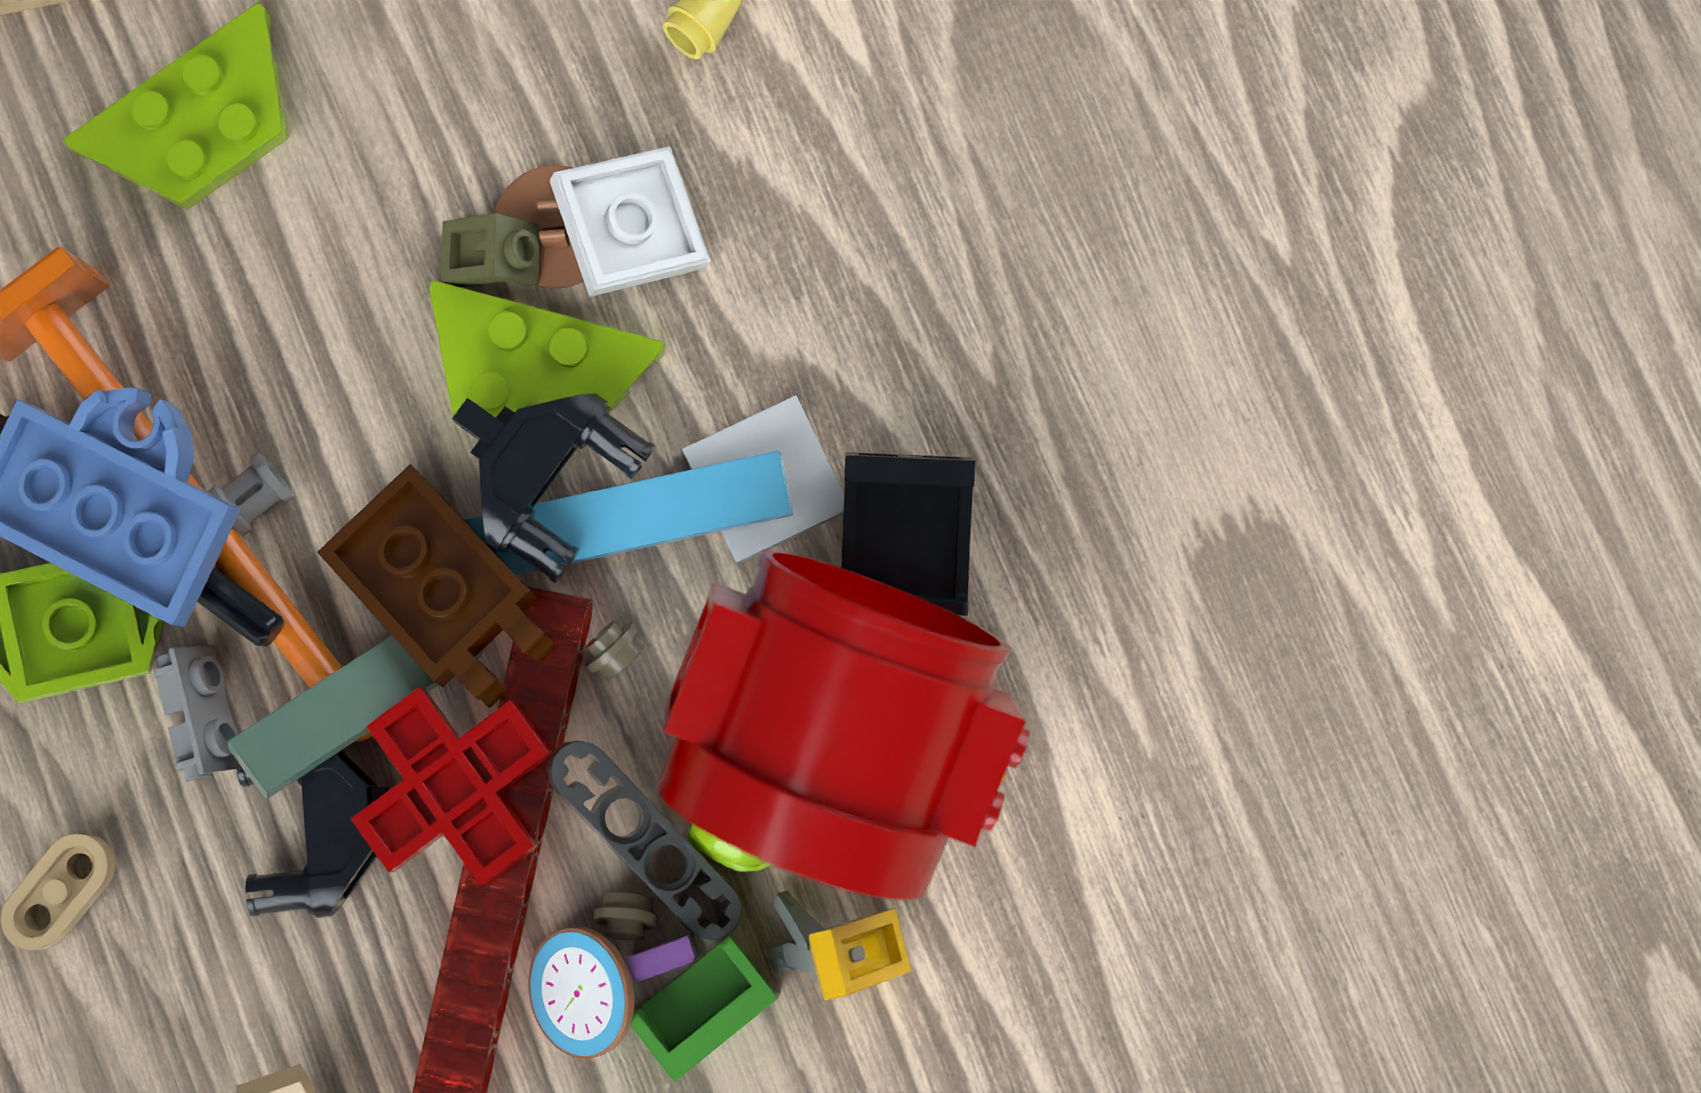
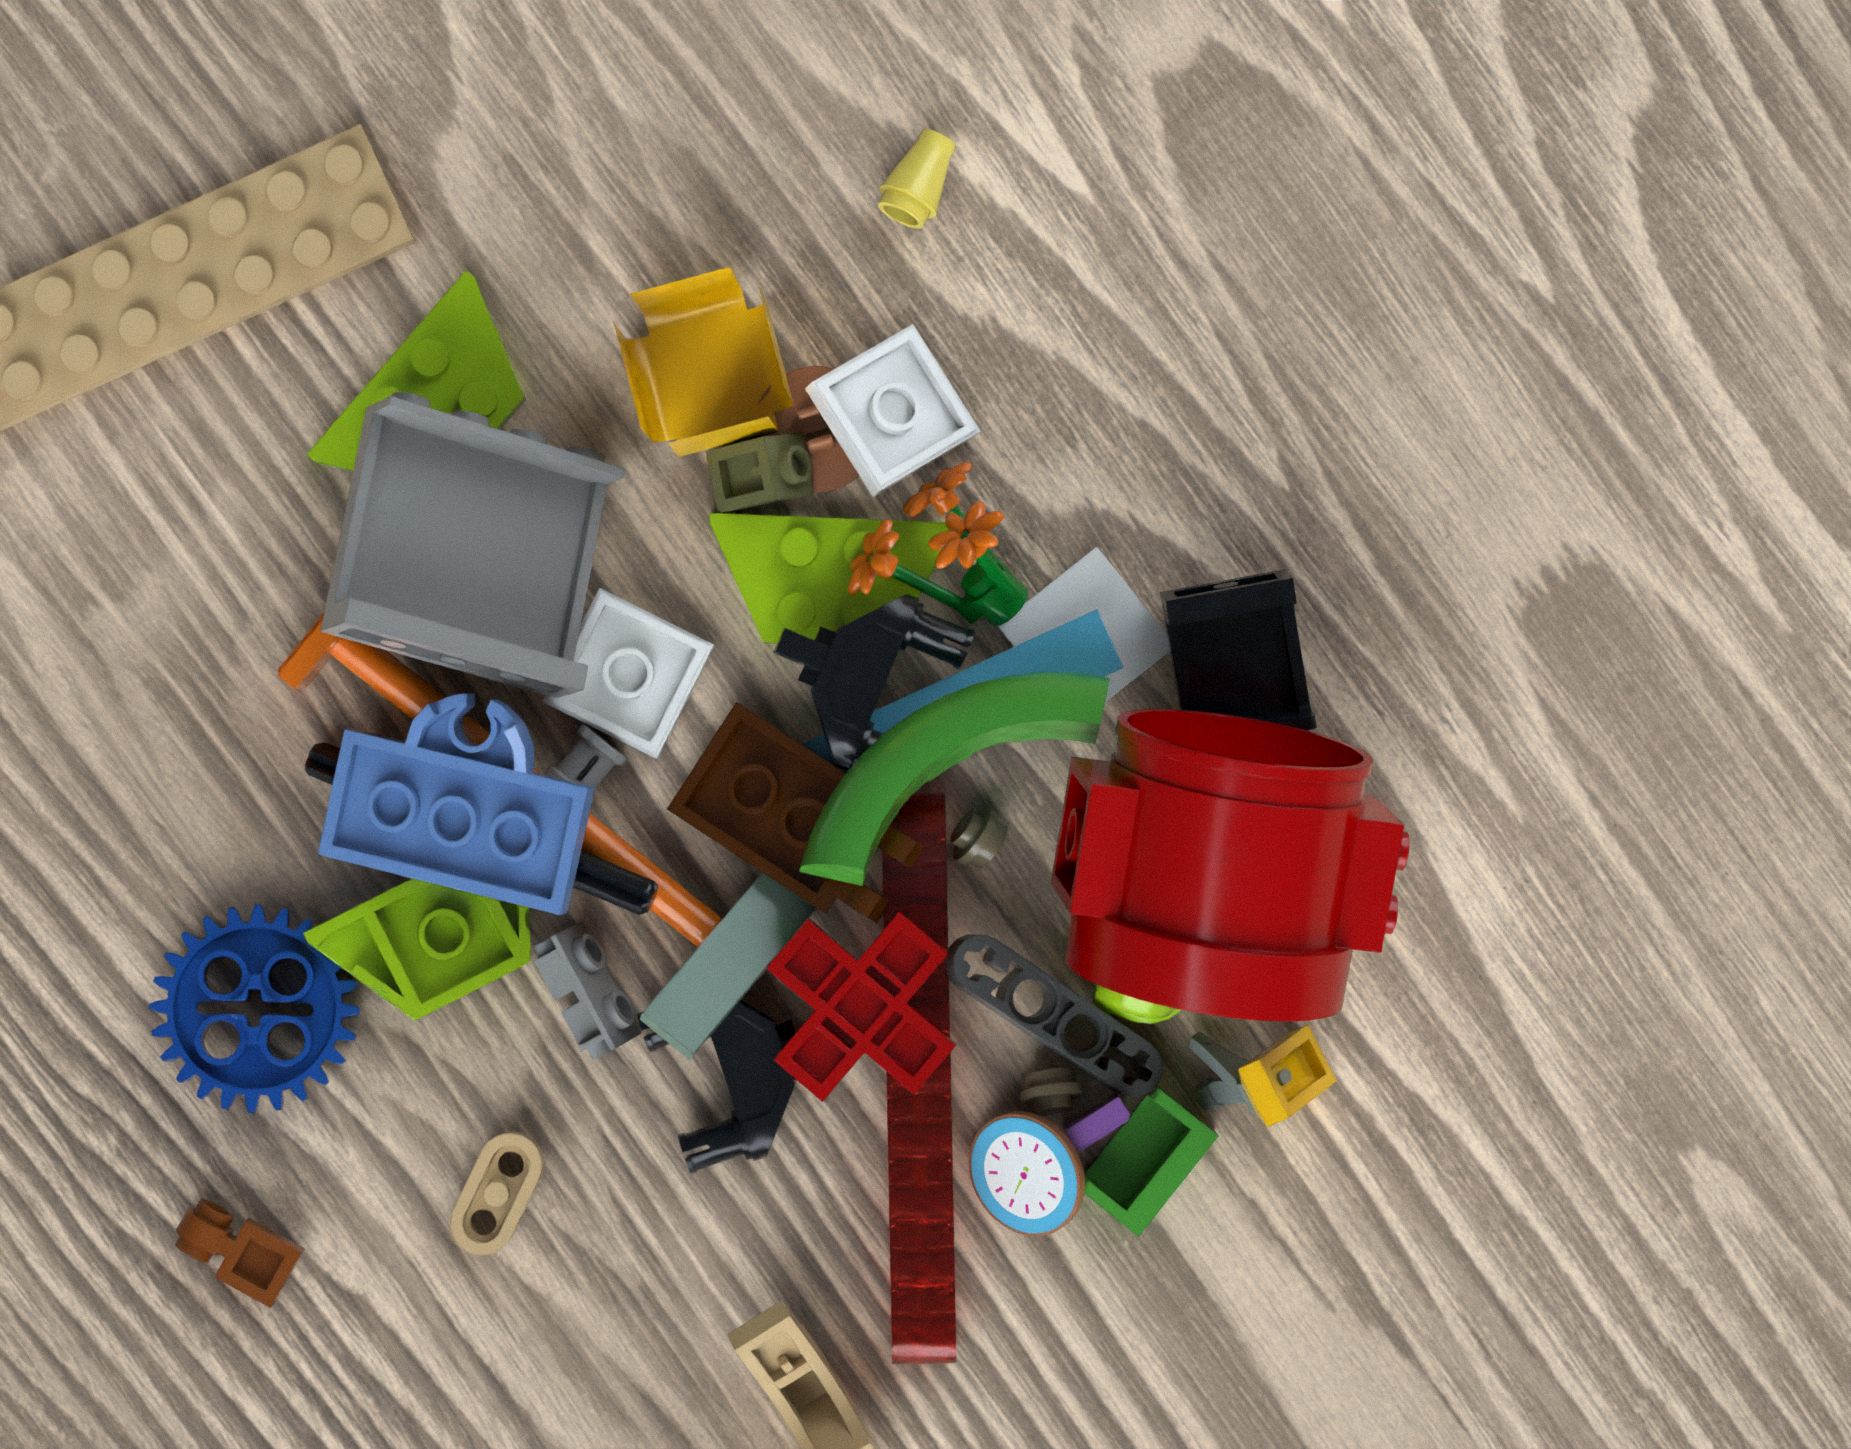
camera: 15 degrees left, 5 degrees up
none -> light grey panel [320,392,626,698]
none -> white plate [542,588,715,759]
none -> yellow piece [614,267,793,457]
none -> bright green brick [799,672,1110,886]
none -> plant [847,462,1028,626]

